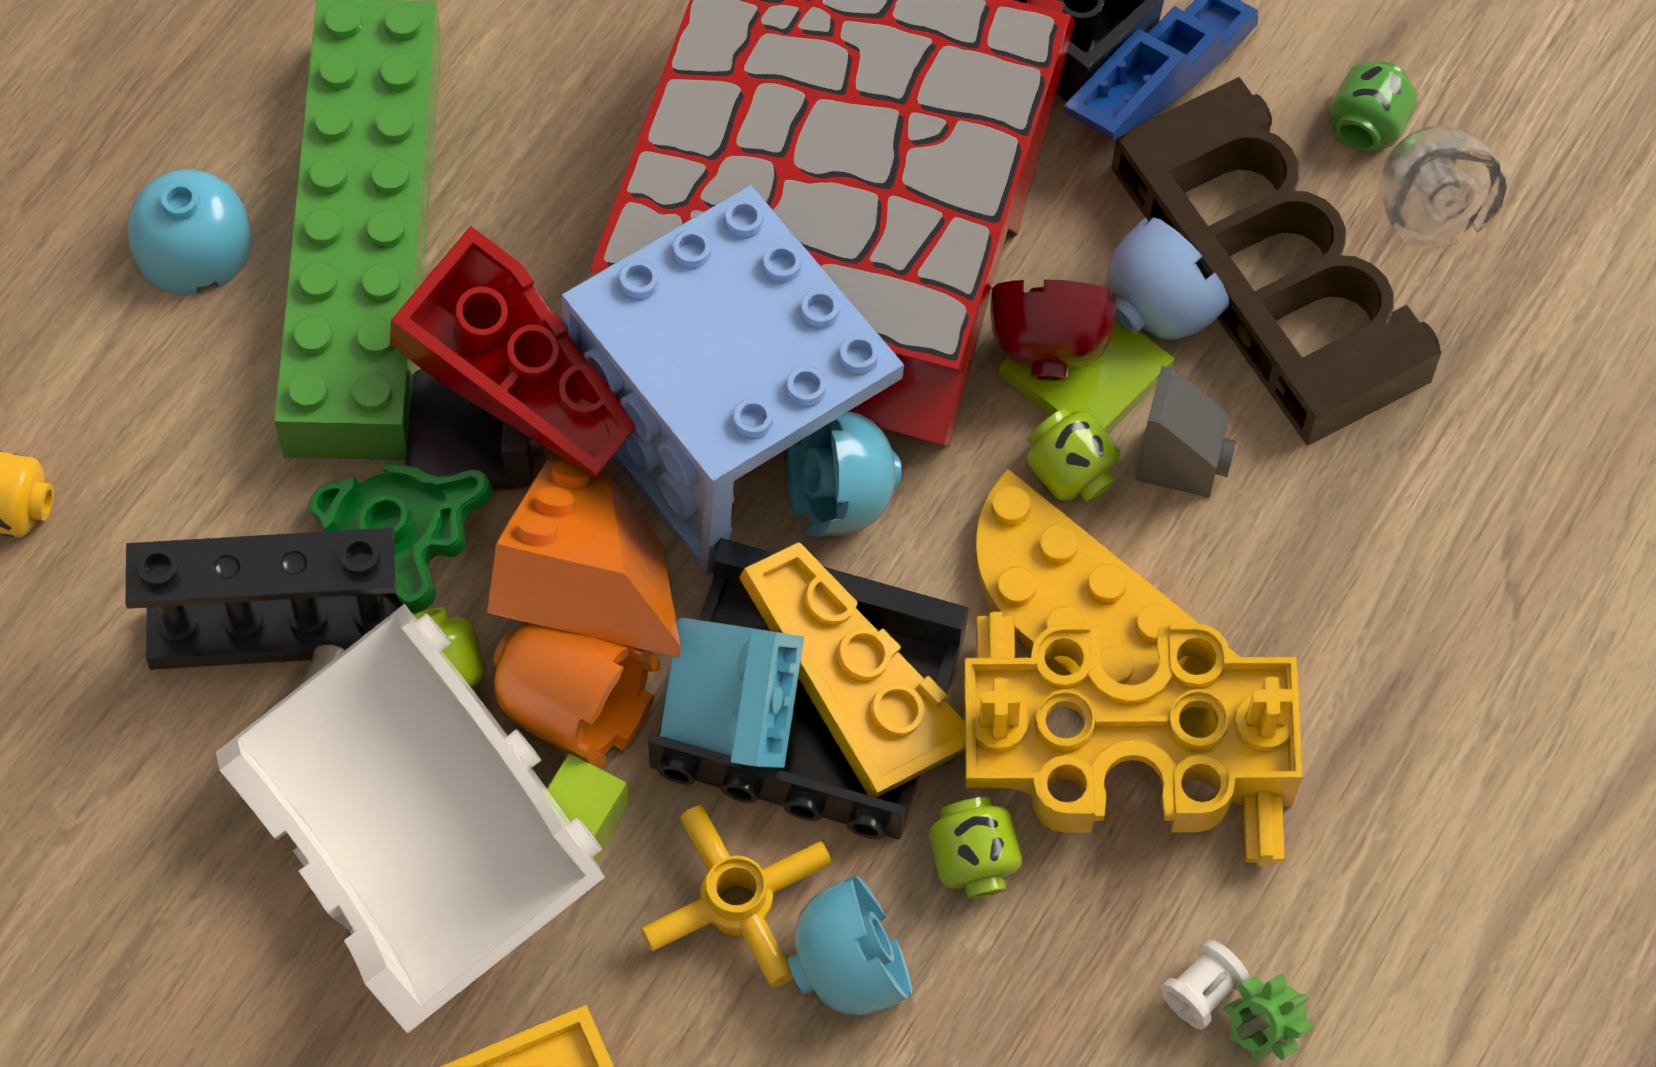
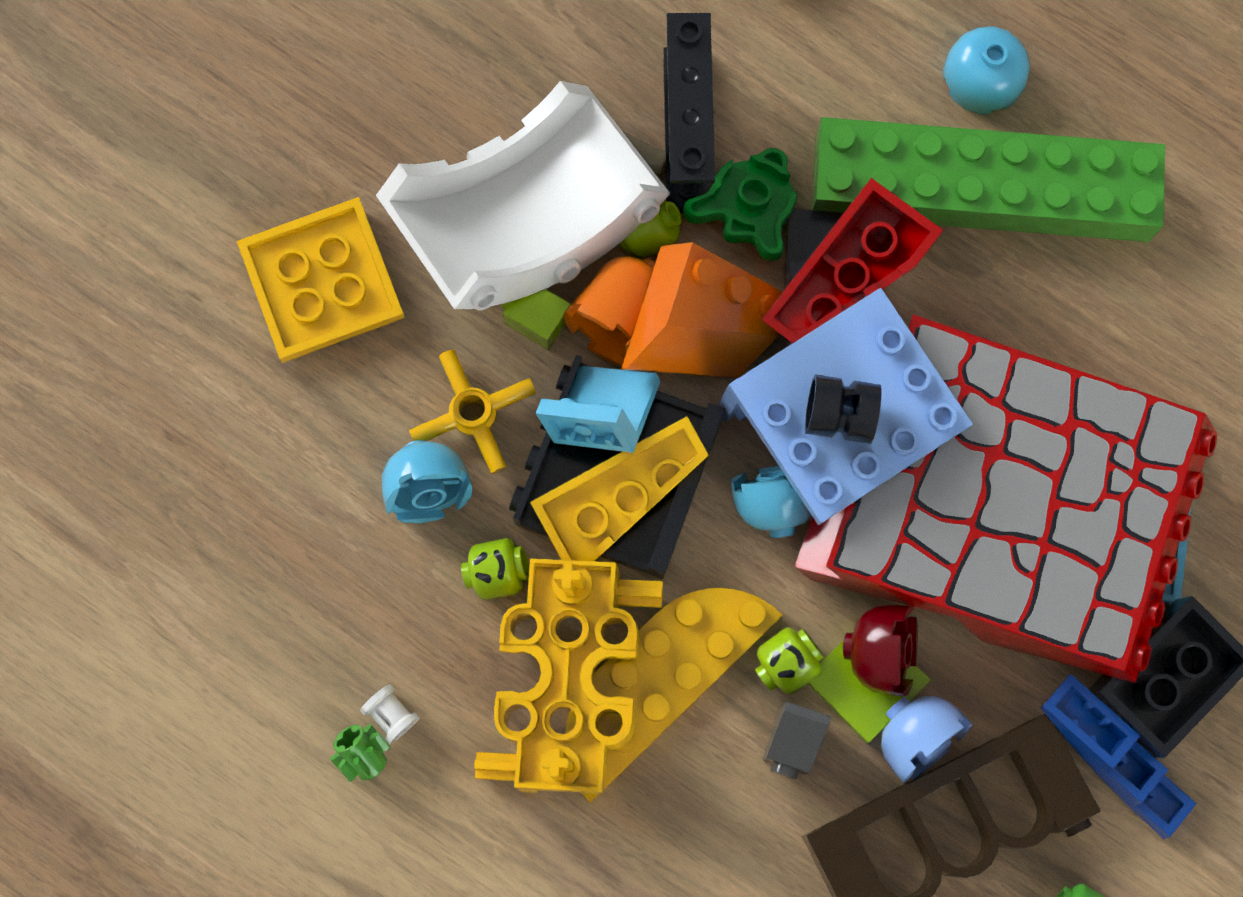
camera: 90 degrees right, 15 degrees up
none -> black wheel [805,374,882,444]

